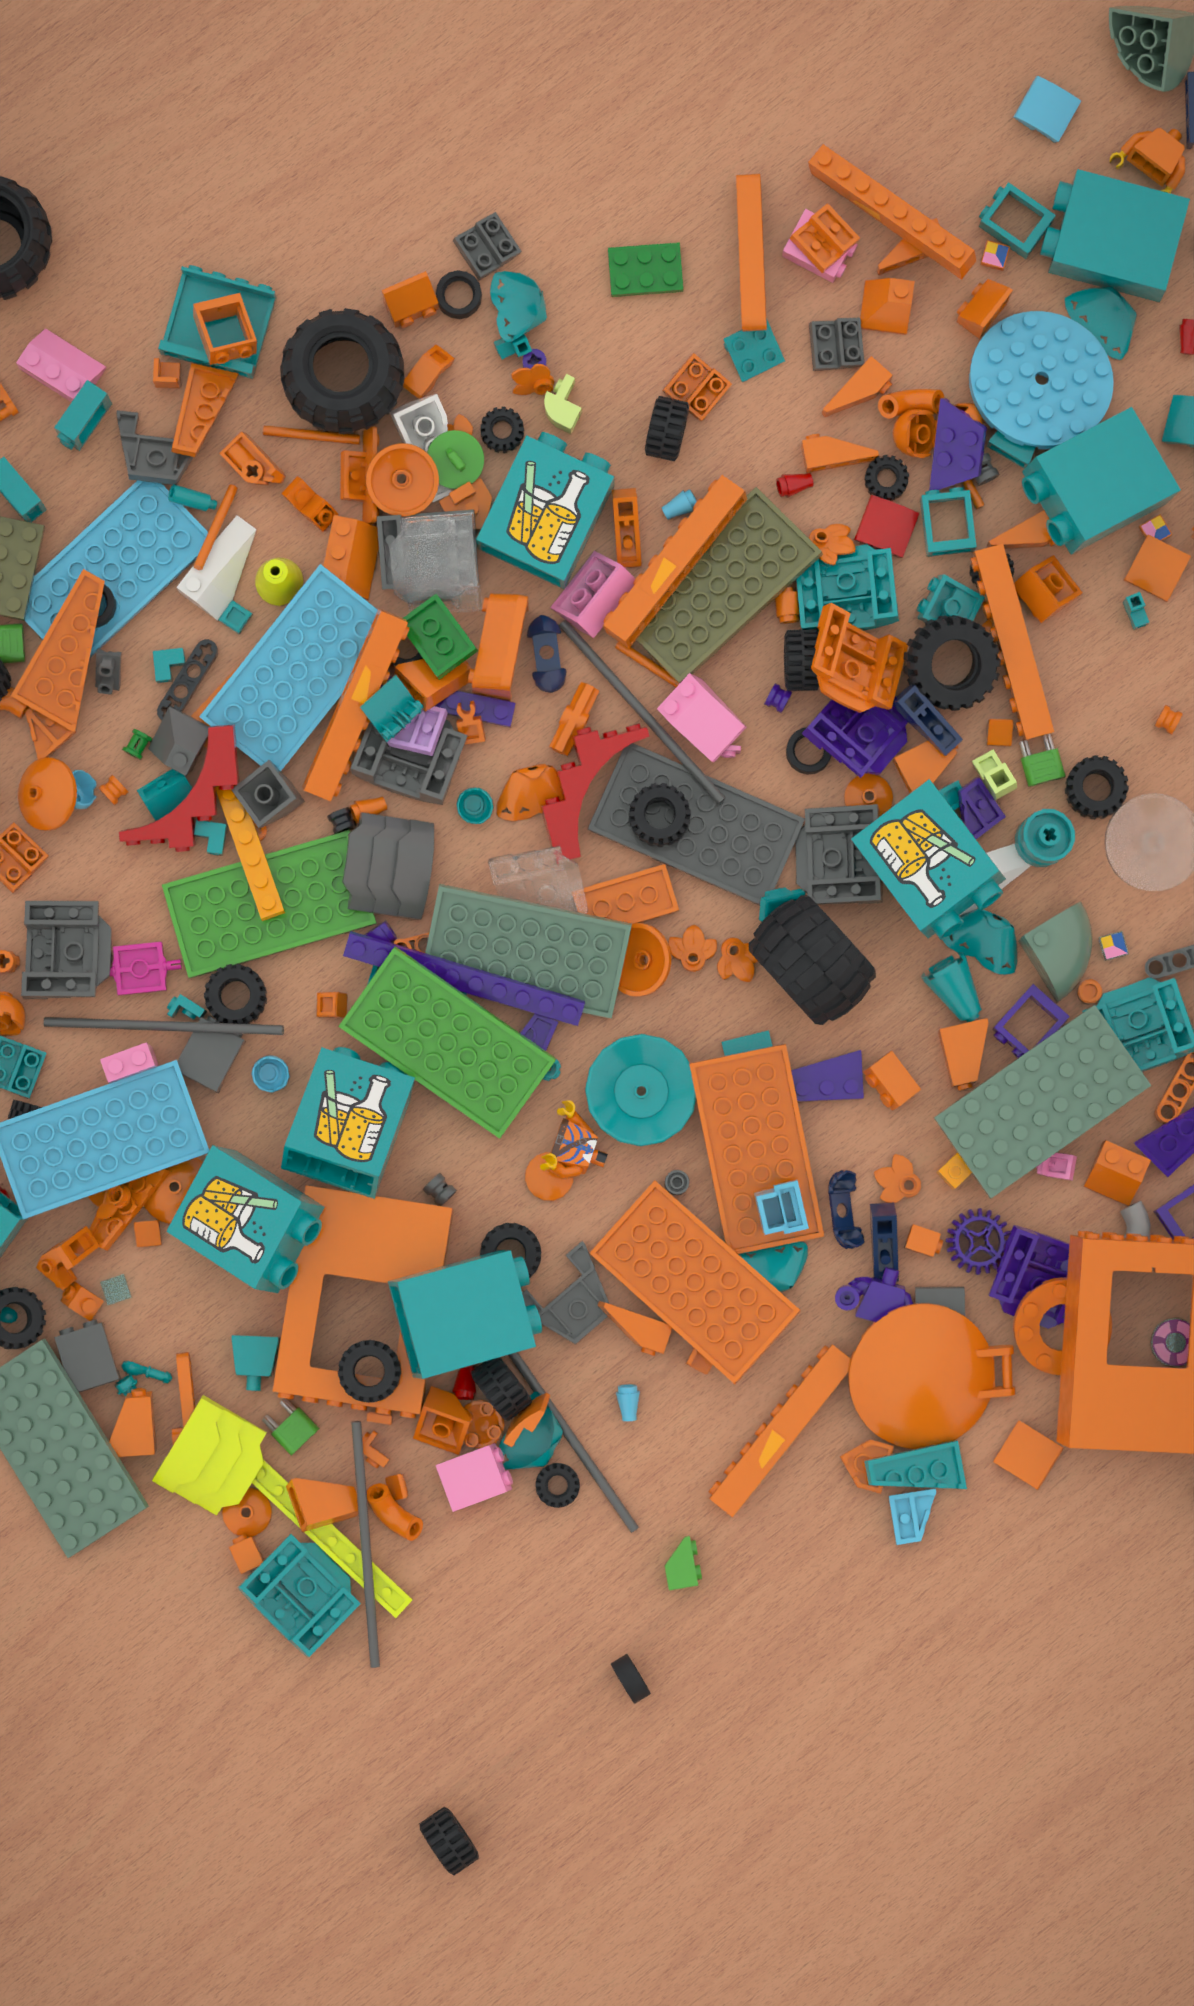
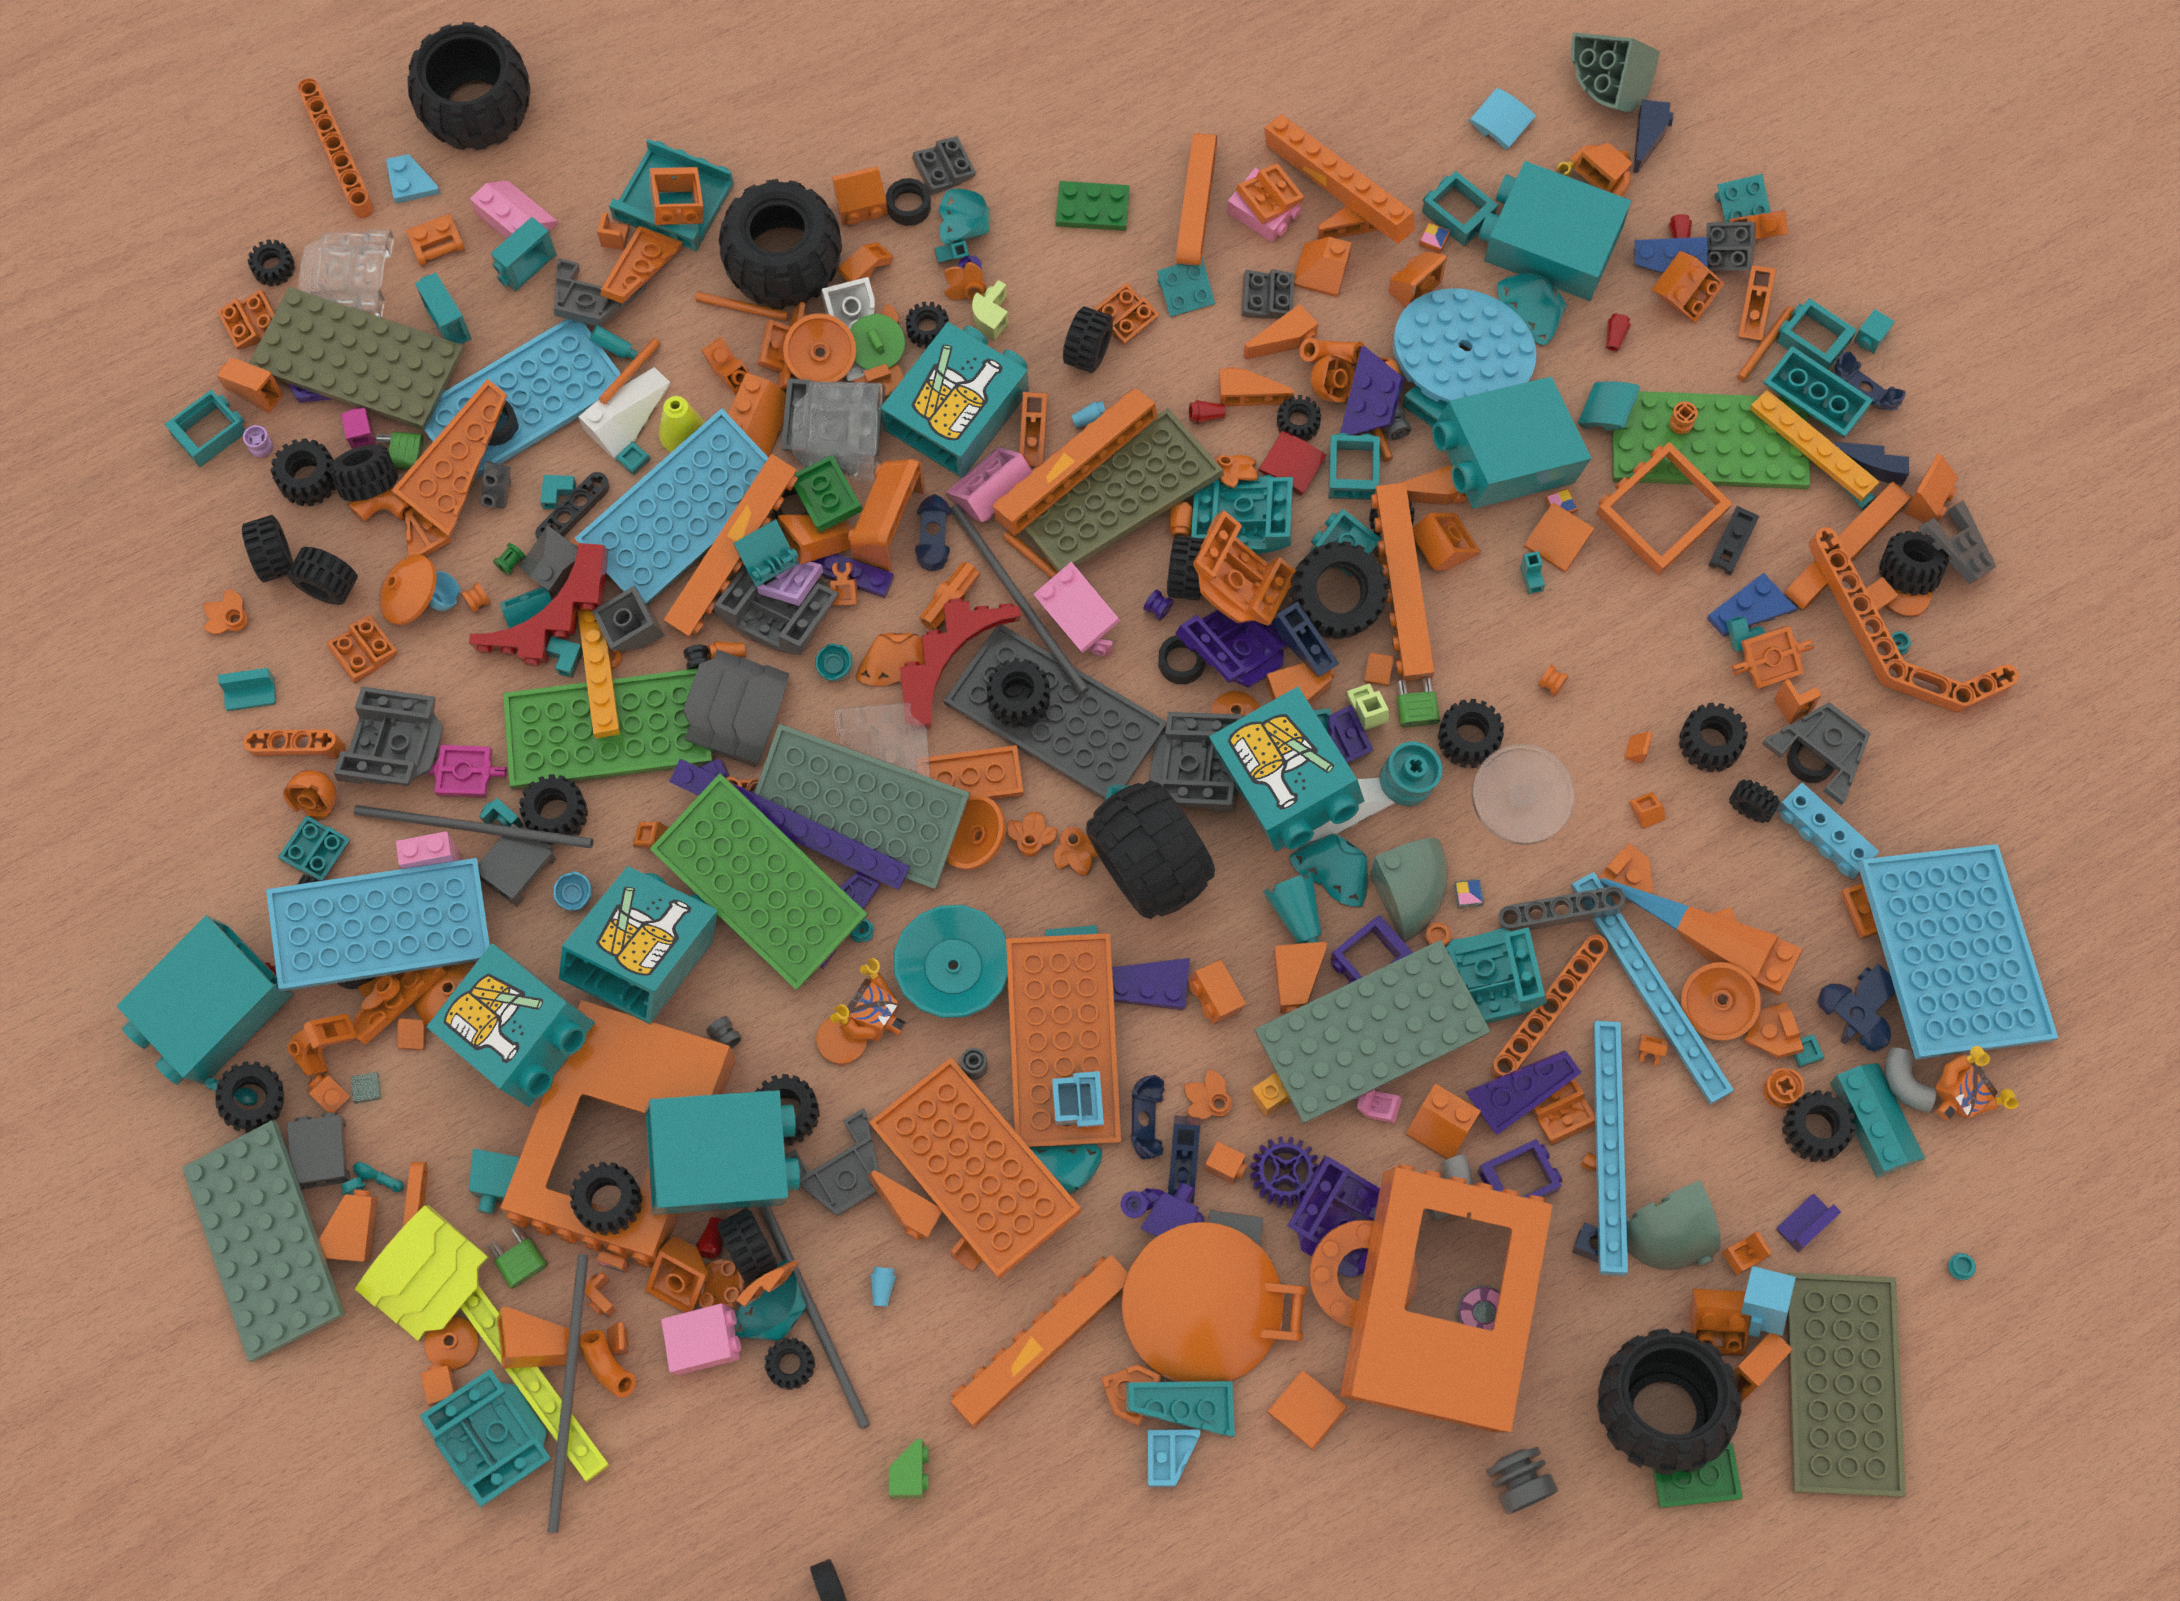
camera: 10 degrees right, 15 degrees down
orange piece [219,431,286,485] -> none

